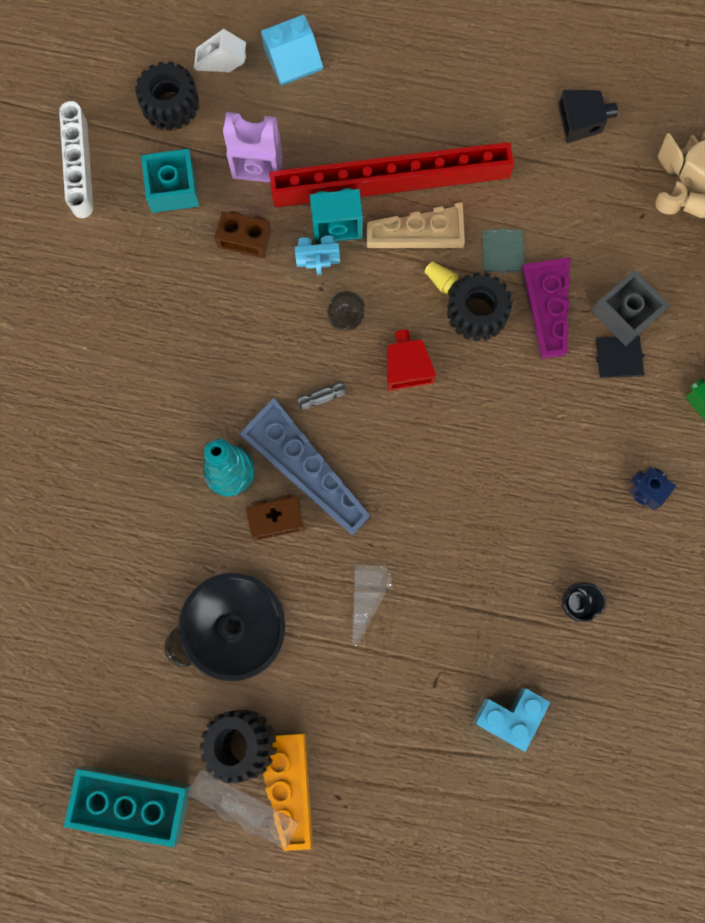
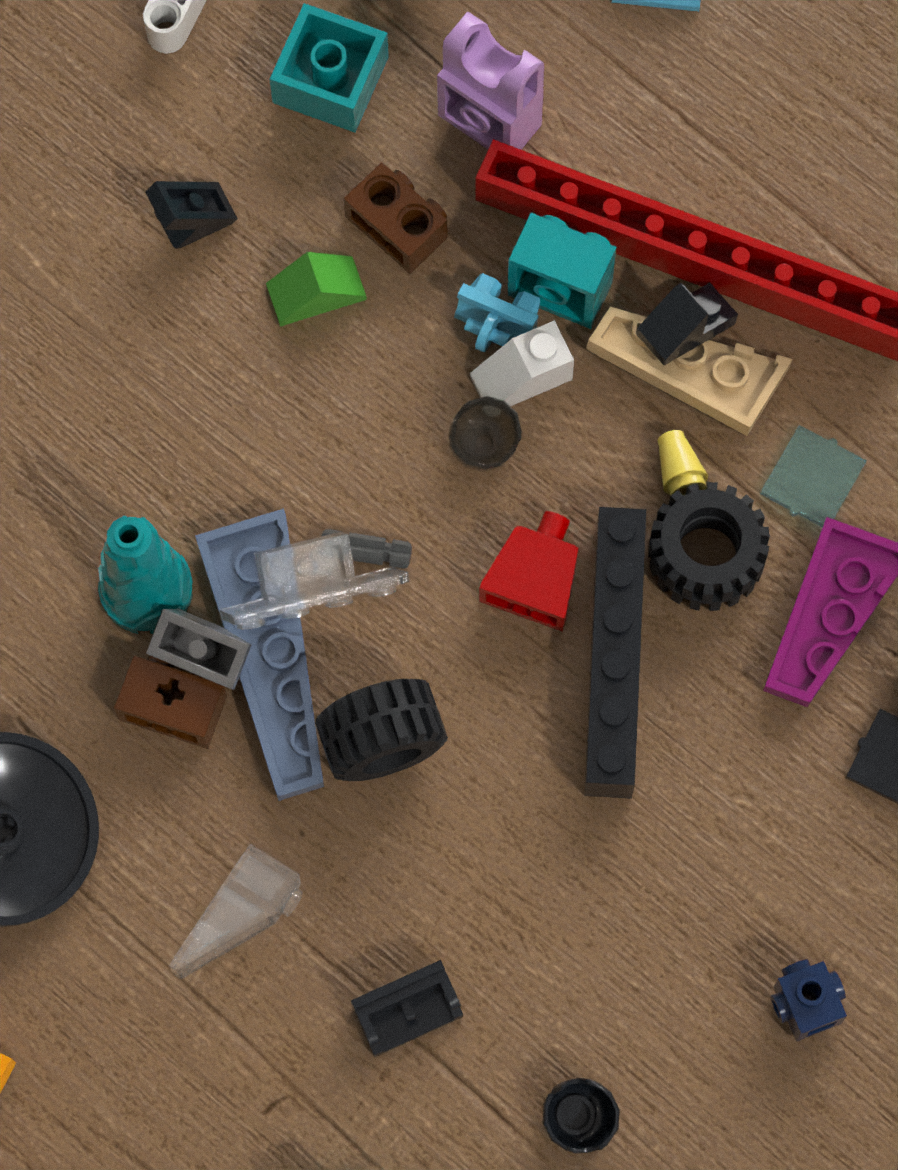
camera: 30 degrees right, 5 degrees down
none -> black slope [145,181,238,249]
none -> flat silver slope [146,609,252,690]
none -> clear bracket [219,532,410,630]
none -> bright green slope [266,252,367,327]
none -> black tyre [315,678,448,781]
none -> black hinge [351,960,463,1057]
none -> white slope [470,320,574,415]
none -> black brick [584,507,647,799]
none -> black slope [636,282,738,365]

